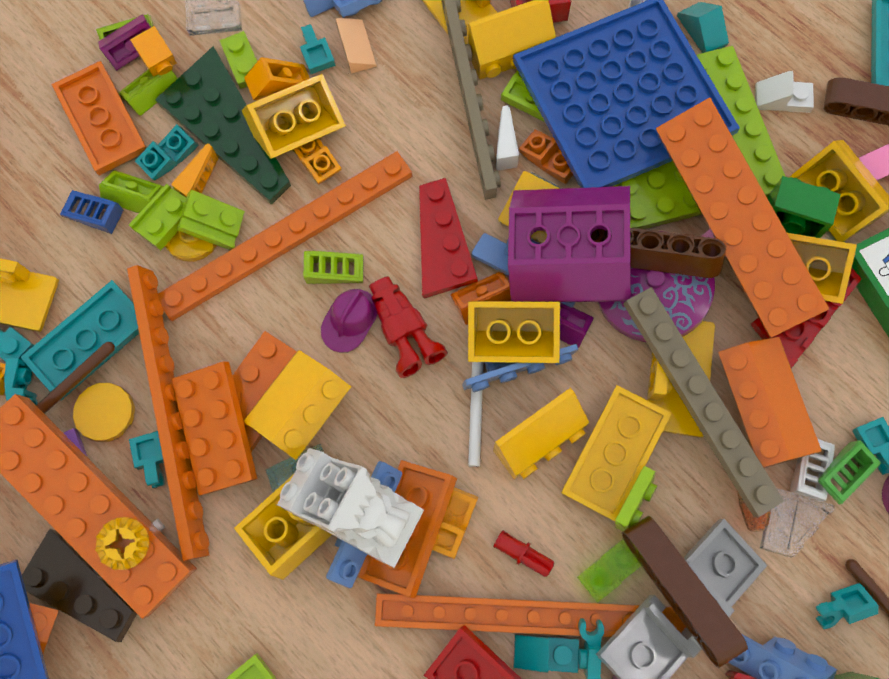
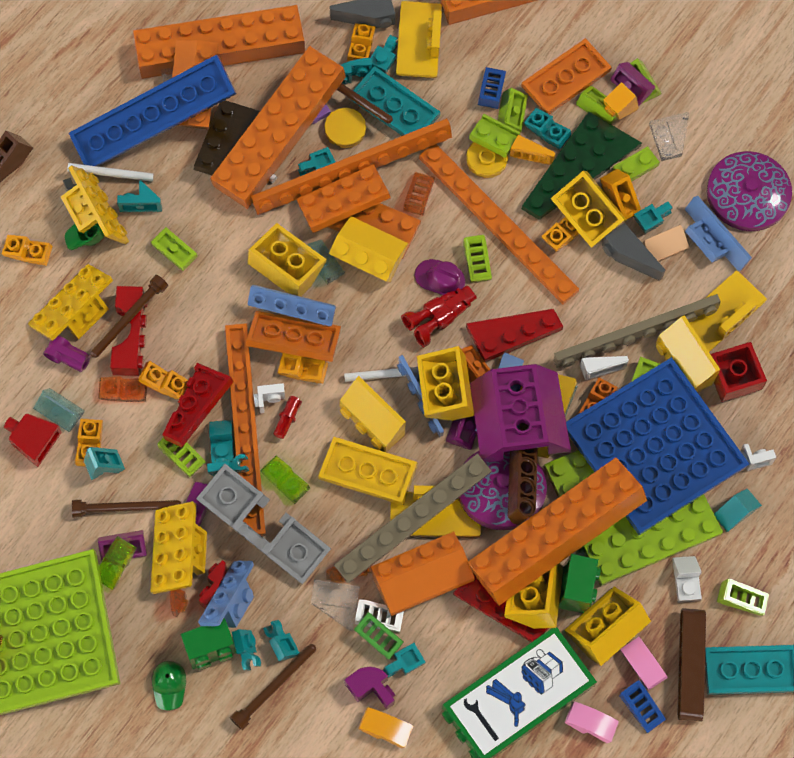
camera: 75 degrees right, 5 degrees down
yellow gear [95,517,149,570] -> none
lime plate [177,189,245,250] -> none
white brick [277,448,424,568] -> none
lime plate [615,466,657,531] -> none
reddish brown beam [622,516,748,668] -> none
none -> teal plate [232,629,261,671]
none -> white bracket [254,383,285,414]
none -> clear orange slope [403,172,435,216]
none -> dark grey slope [602,223,666,281]
none -> lime slope [717,578,769,616]

